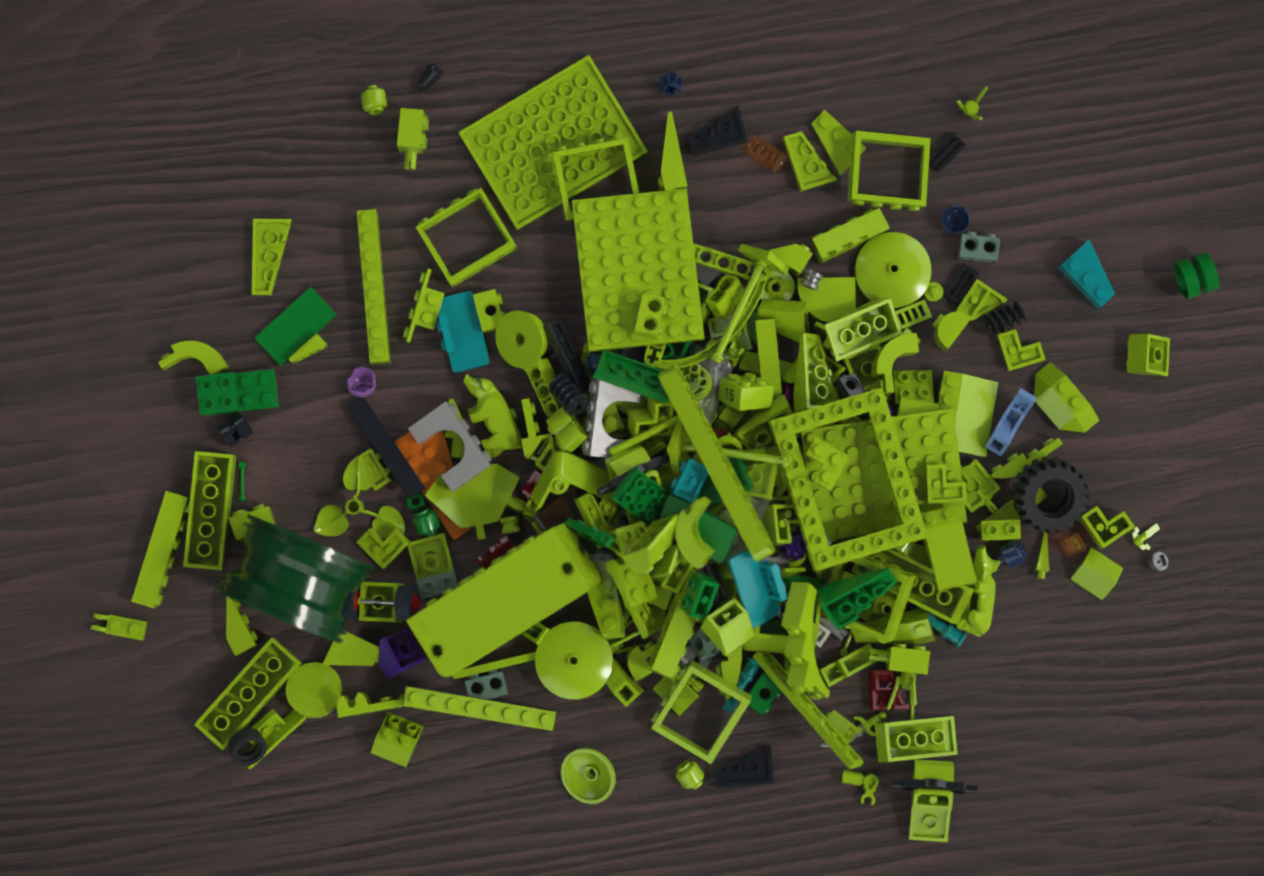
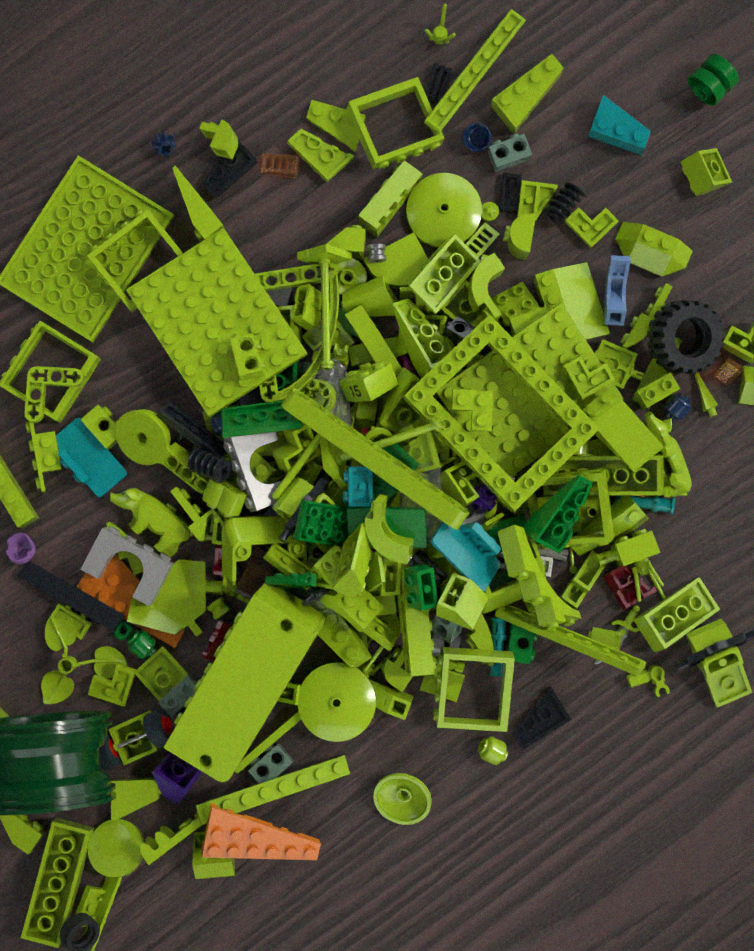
camera: 25 degrees left, 0 degrees up
none -> lime beam [25,366,85,423]
none -> lime brick [199,120,238,159]
none -> orange wing [201,803,321,860]
none -> lime tile [424,9,526,134]
none -> lime wedge [491,54,564,135]

